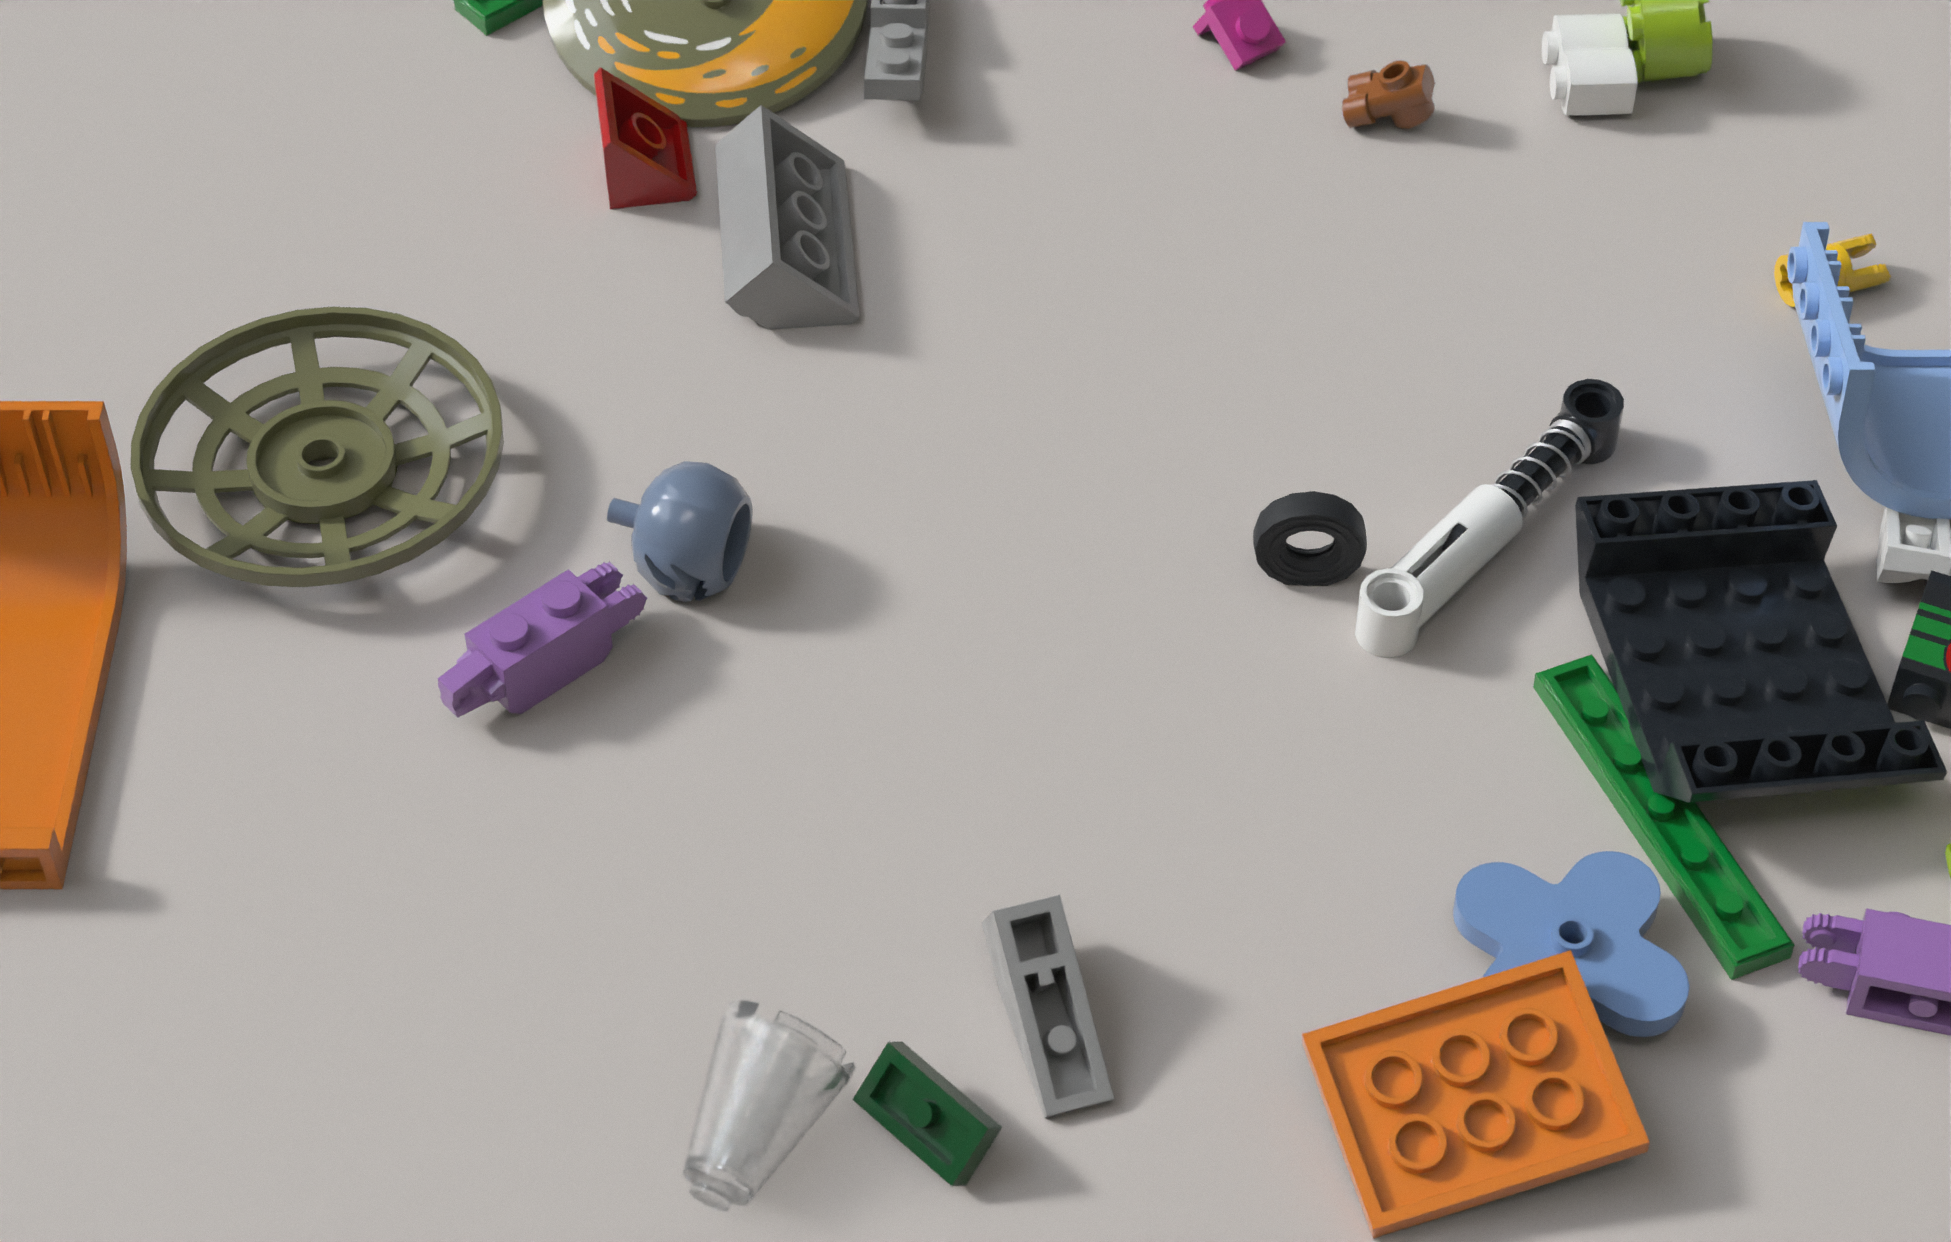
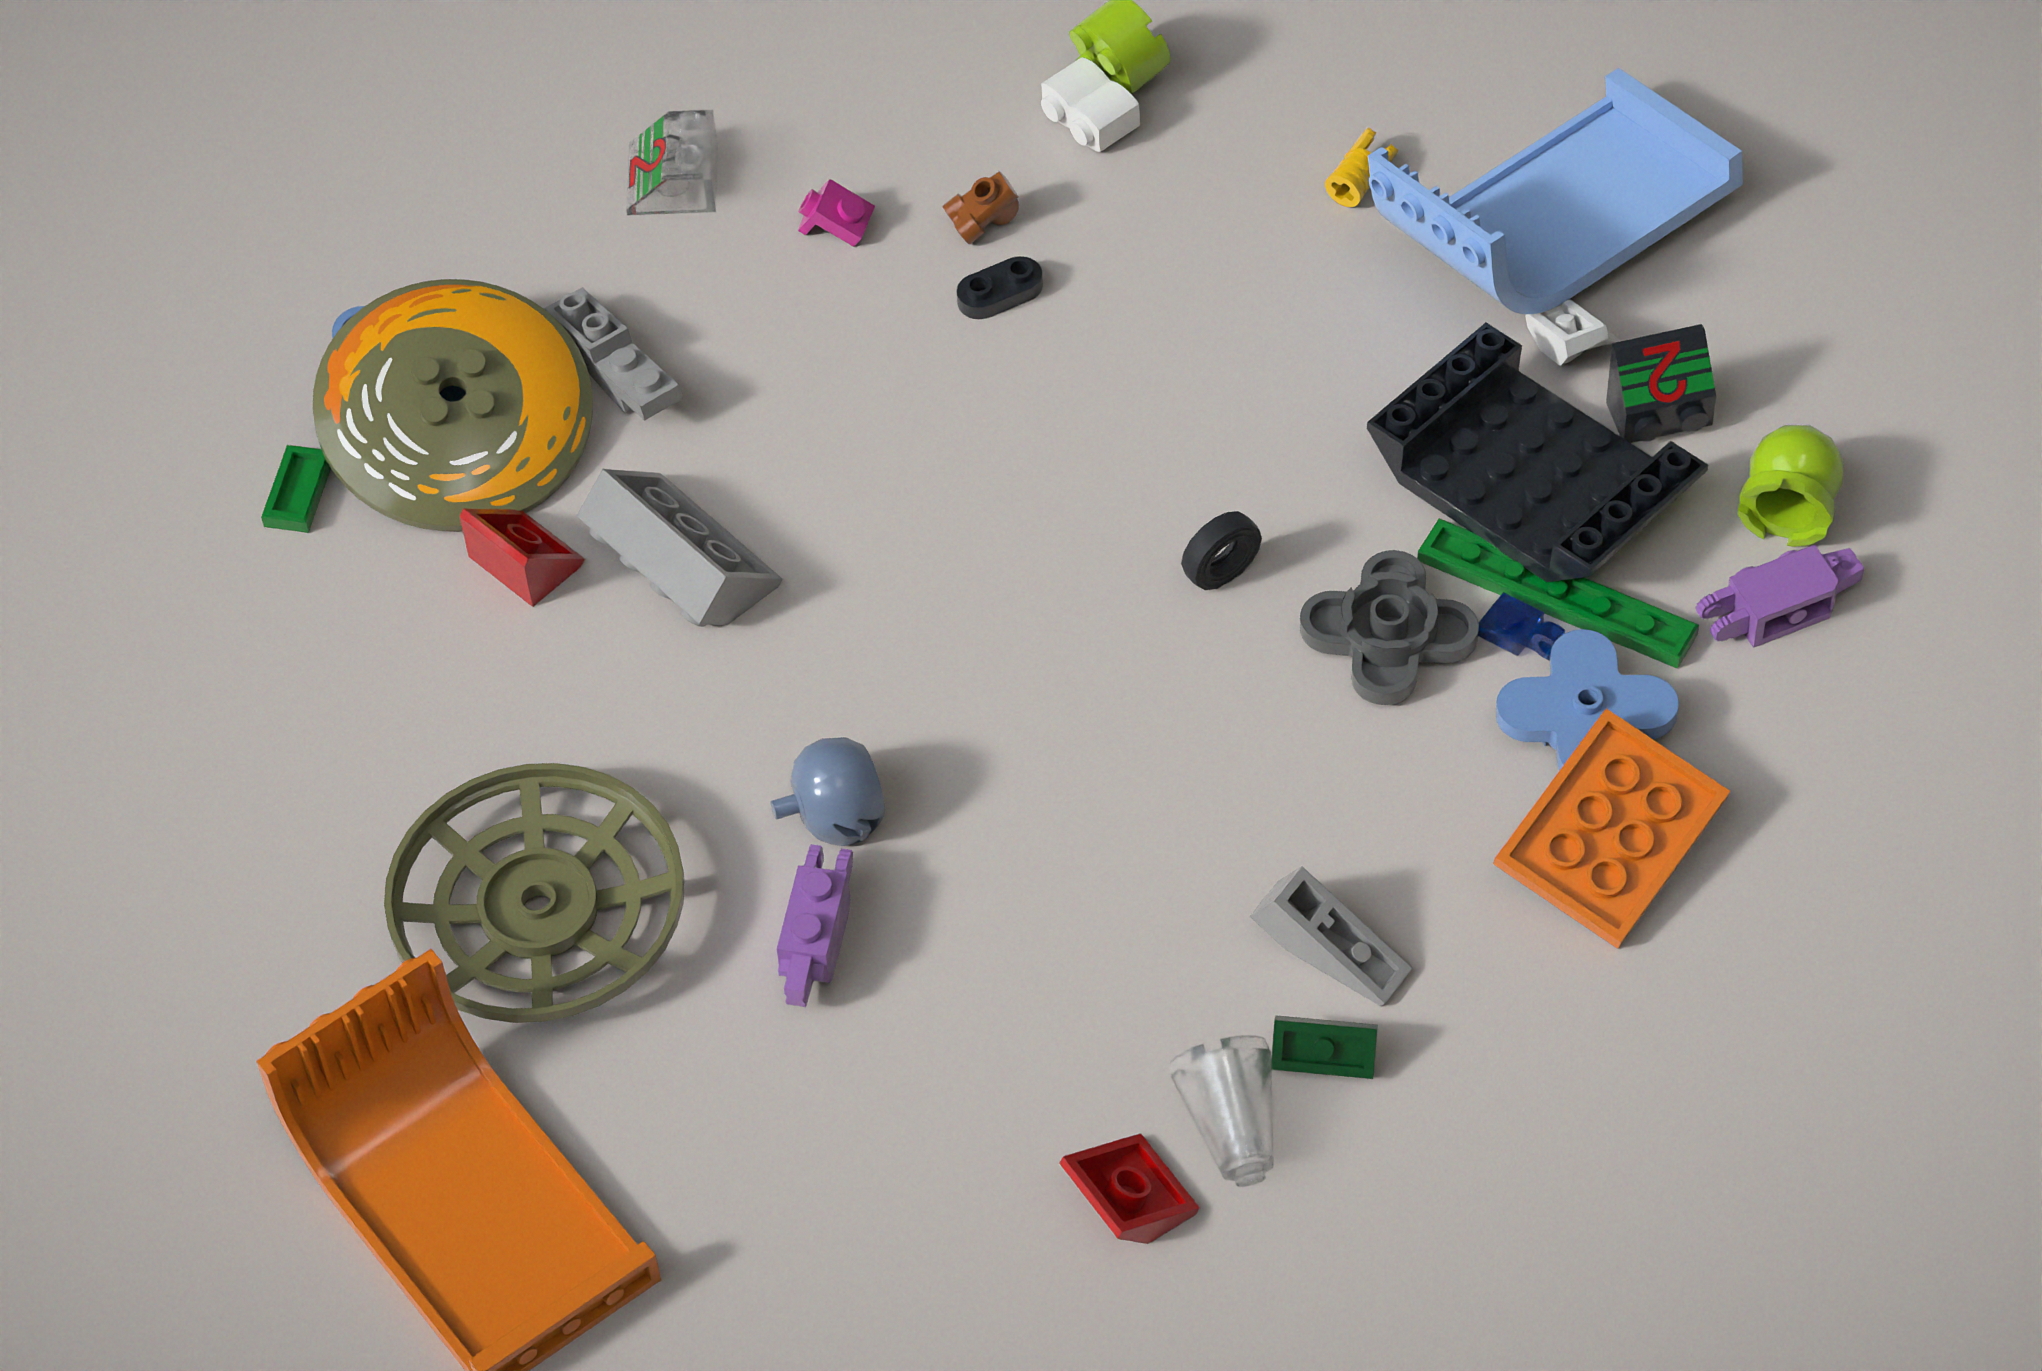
camera: 35 degrees left, 5 degrees up
white piece [1355,379,1624,658] -> none
none -> black plate [956,256,1043,319]
none -> red slope [1059,1133,1200,1244]
none -> dark grey plant [1300,550,1479,705]
none -> clear blue plate [1478,592,1565,661]

